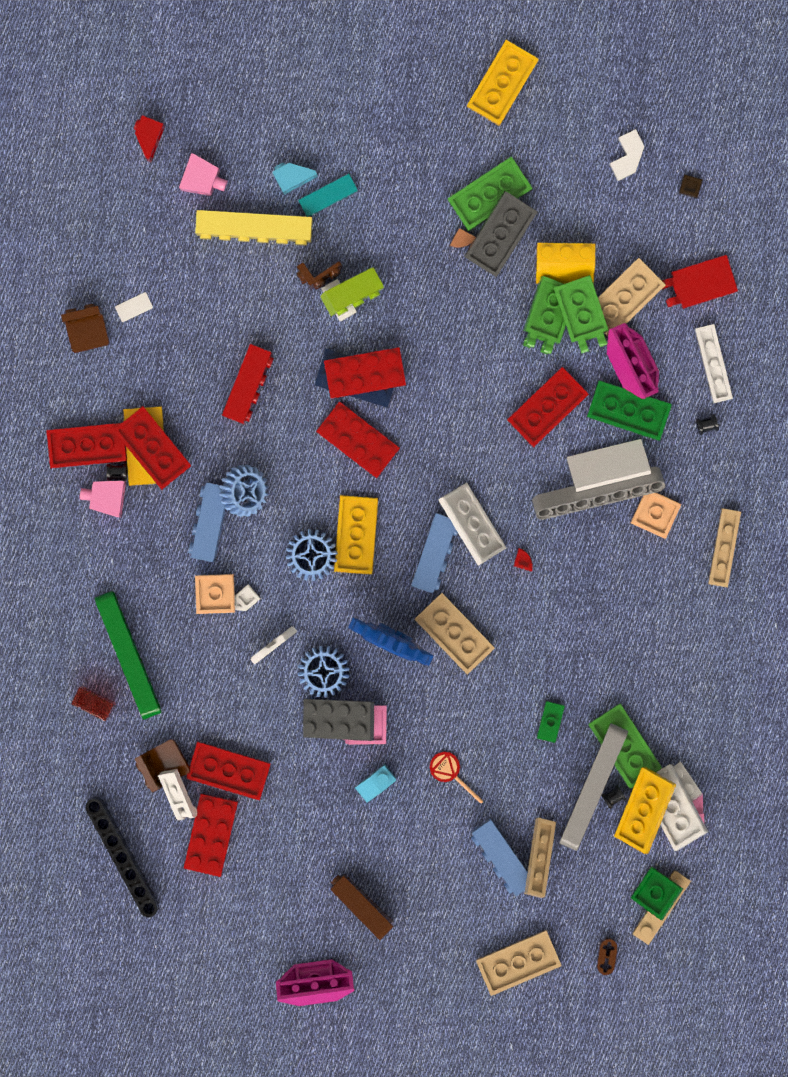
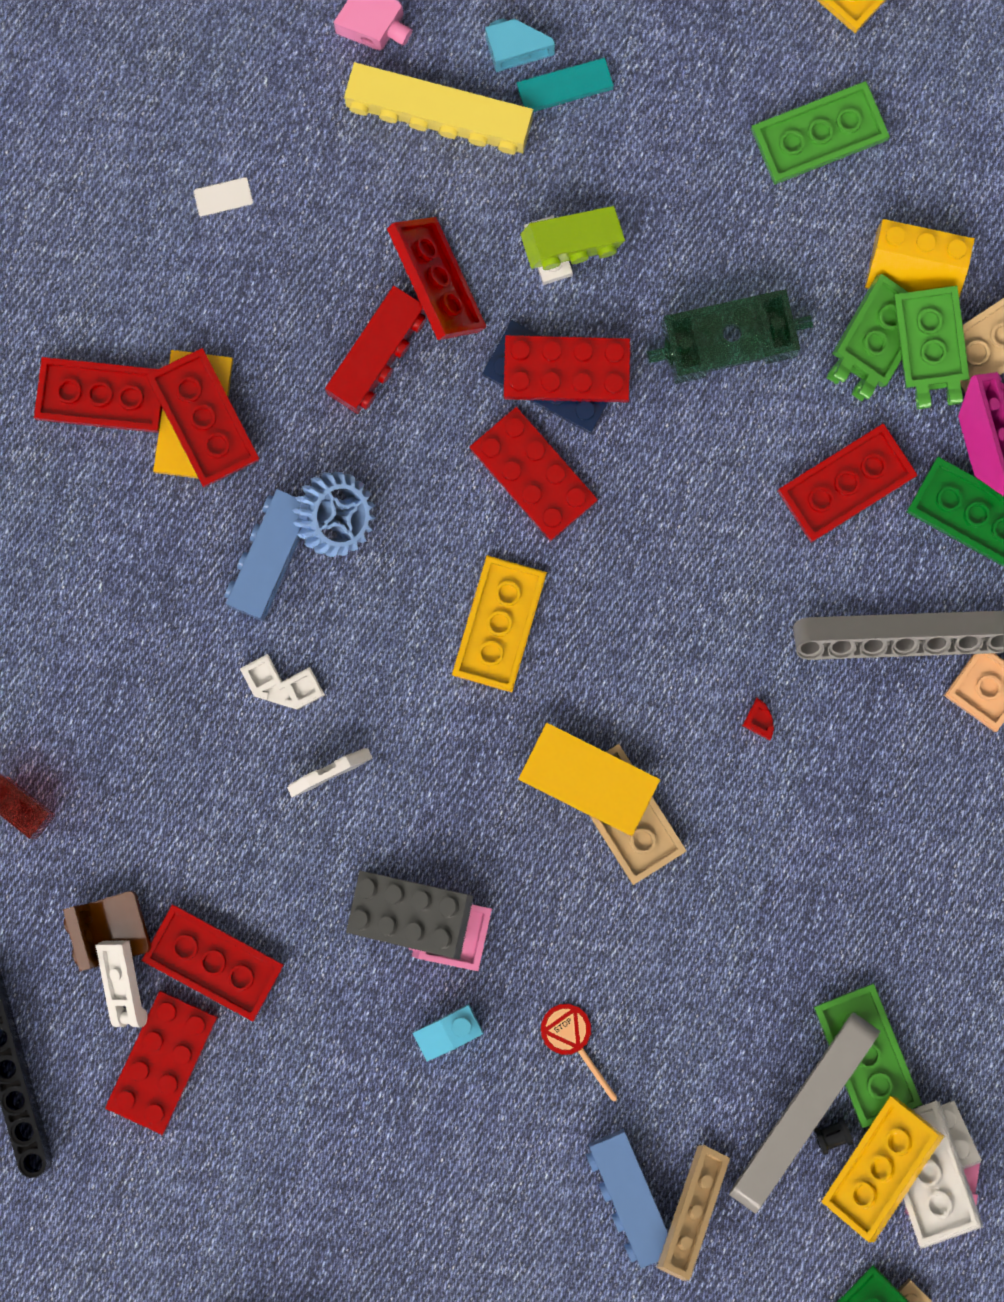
camera: 15 degrees right, 5 degrees down
reddish brown bracket [61,304,109,353] -> none
bright pink torso [80,481,126,517] -> none
green beam [95,590,162,720] -> none
black bush [107,464,128,481] -> none
light nougat tile [195,574,235,614] -> none
light blue gear [286,529,338,581] -> none
reddish brown bracket [296,261,342,290] -> none
light blue gear [298,646,350,698] -> none
reddish brown slope [330,873,394,940] -> none
blue gear [348,617,434,666] -> none
medium blue brick [411,513,458,593] -> none
white tile [438,483,506,566] -> none
nougat tile [450,228,475,248] -> none
dark grey plate [463,191,537,277] -> none
green plate [536,701,565,743] -> none
white tile [567,439,651,492] -> none
none -> red plate [387,217,487,340]
none -> yellow tile [518,722,661,837]
none -> clear green brick [646,289,813,384]

